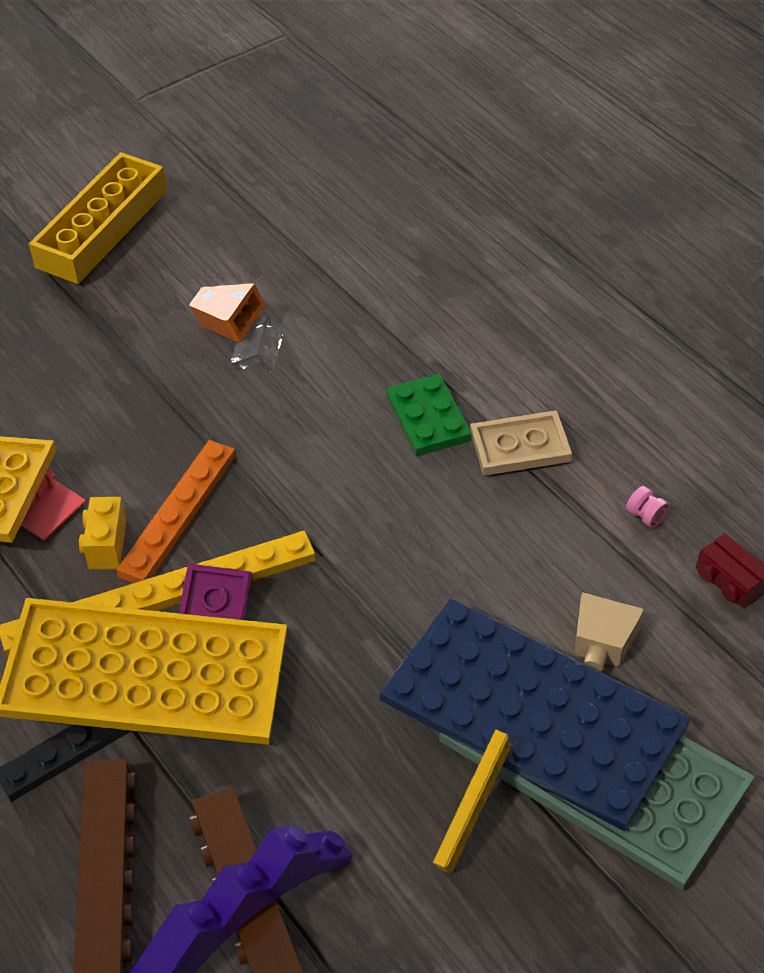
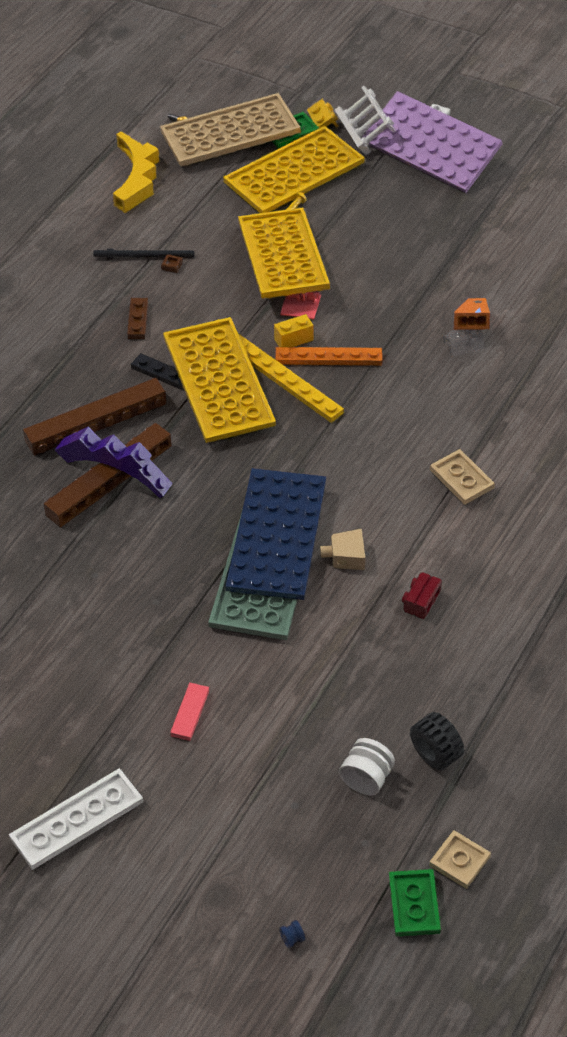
camera: 65 degrees right, 0 degrees up
yellow brick [29,152,167,284] -> none
magenta plate [179,563,253,620] -> none
green plate [386,373,472,457] -> none
yellow tile [433,729,512,874] -> none
bright pink wheel [626,486,670,529] -> none

